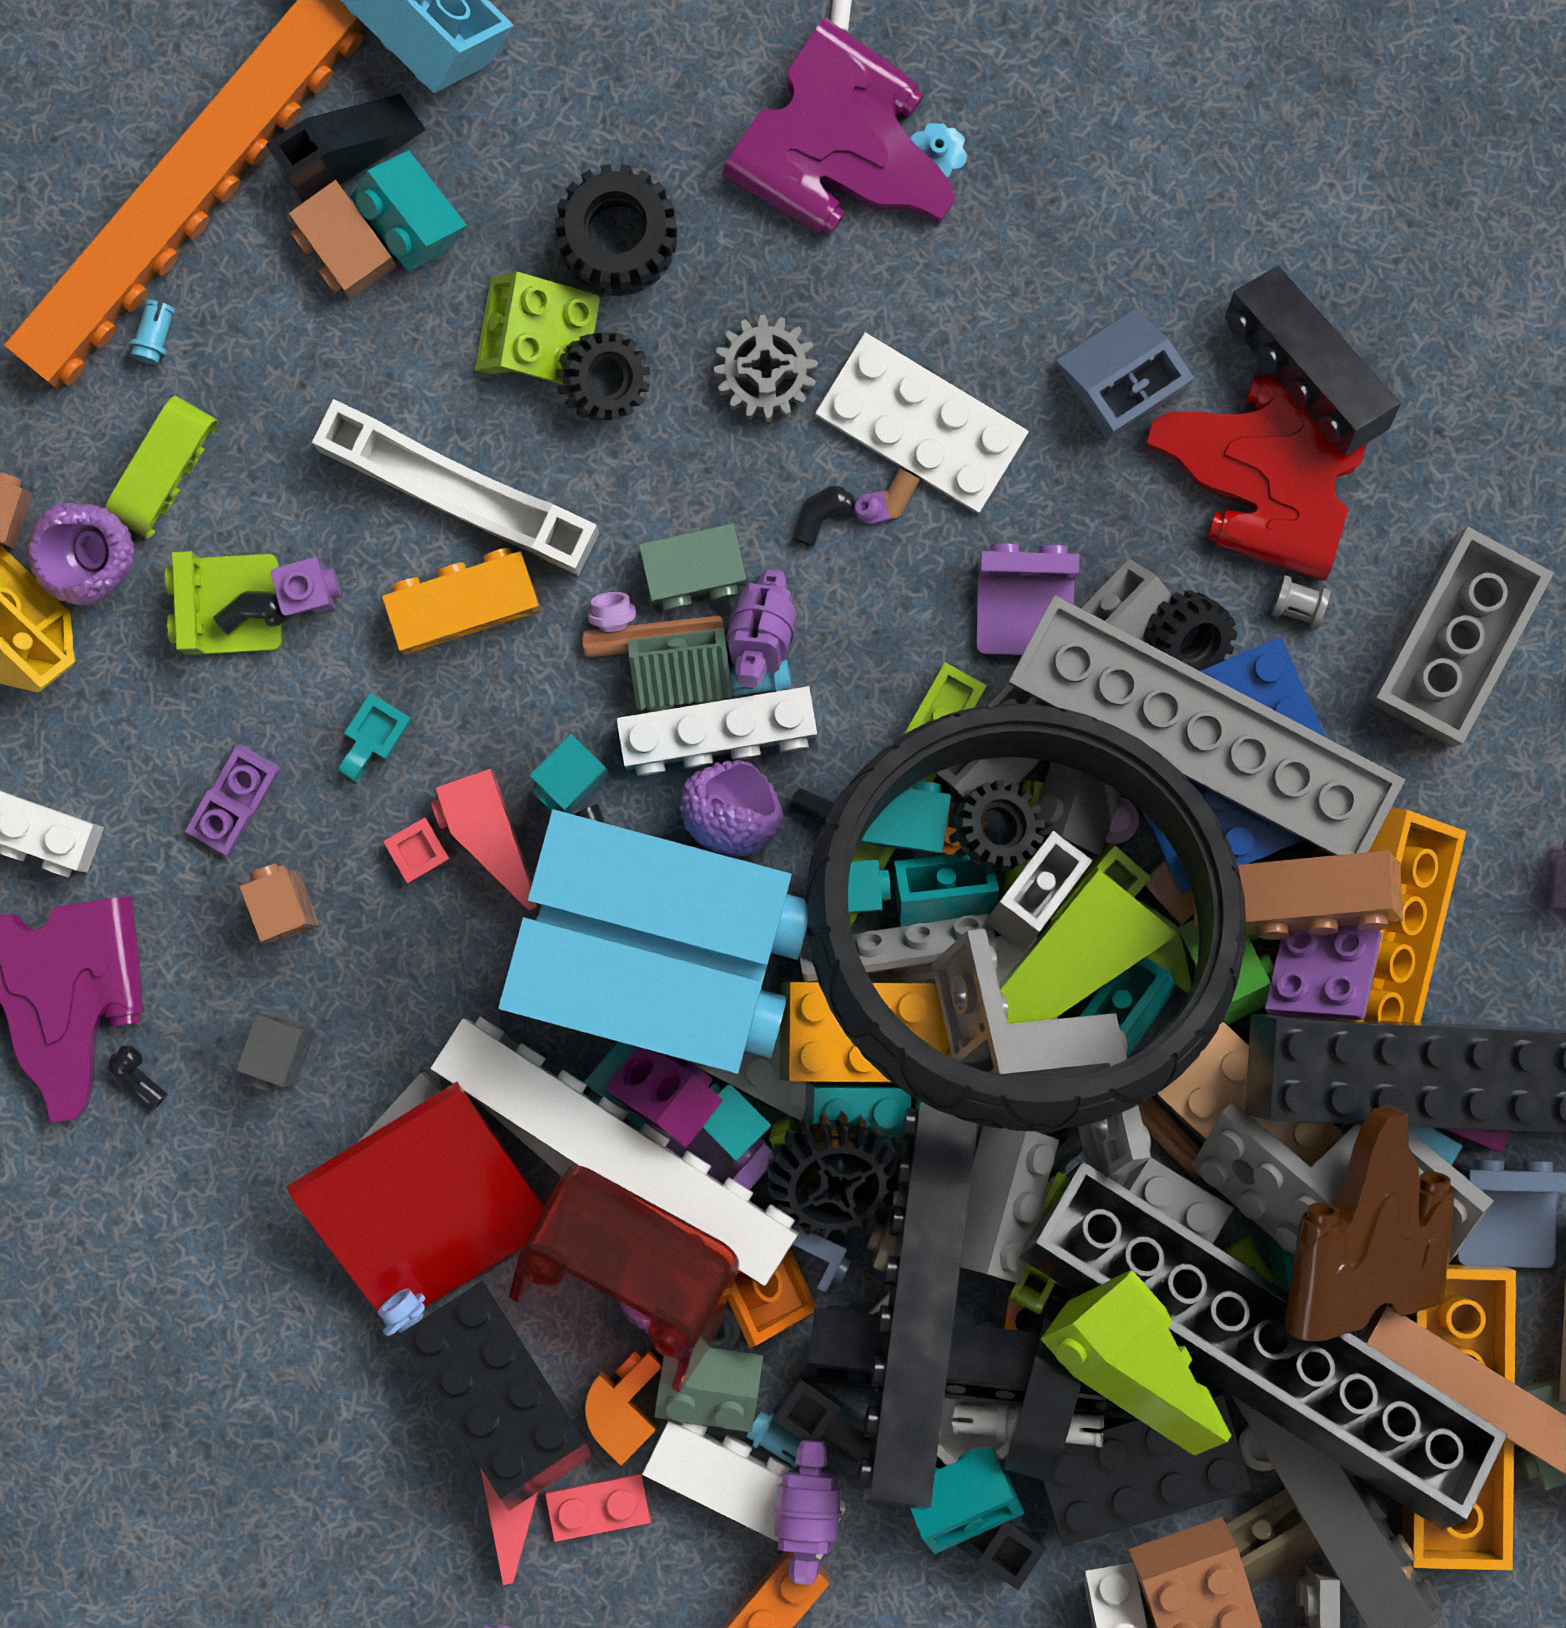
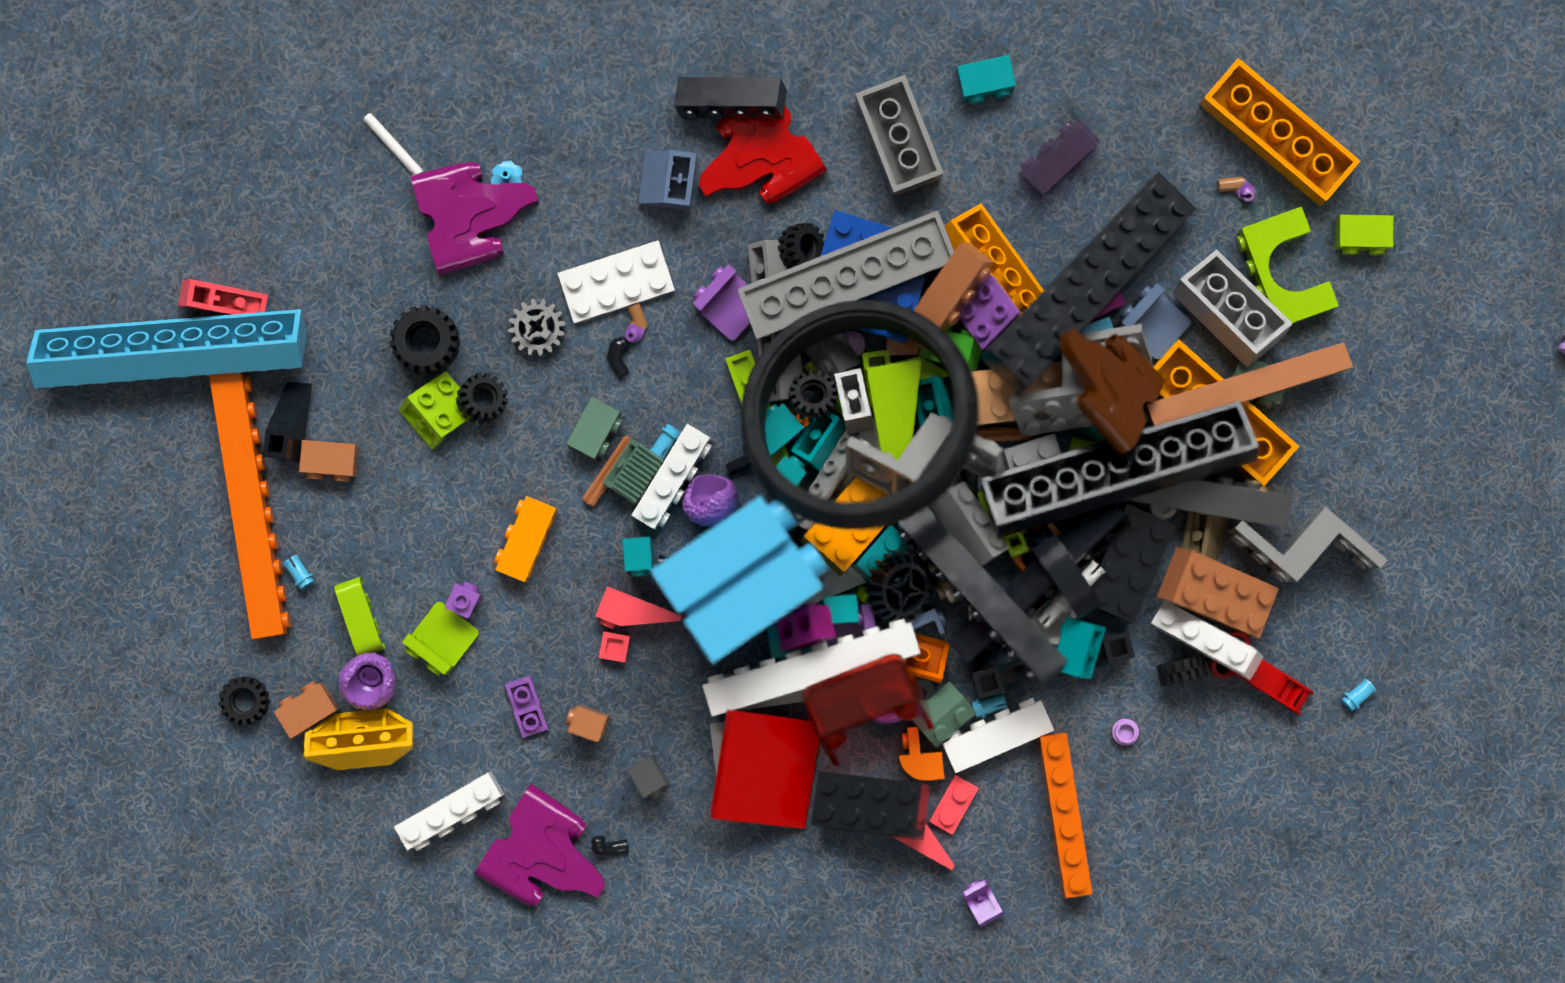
camera: 45 degrees left, 0 degrees up
black arm [213,591,287,636] -> none
white arch [312,399,599,576] -> none
teal plate [338,693,412,783] -> none
teal brick [350,150,467,272] -> none
light blue plate [378,1288,425,1336] -> none
lavender plate [587,592,636,632] -> none
medium lavender piece [726,569,797,688] -> none
medium lavender piece [773,1440,842,1585] -> none
lime wedge [1041,1270,1231,1456] -> none
light grey bush [1270,575,1331,630] -> none

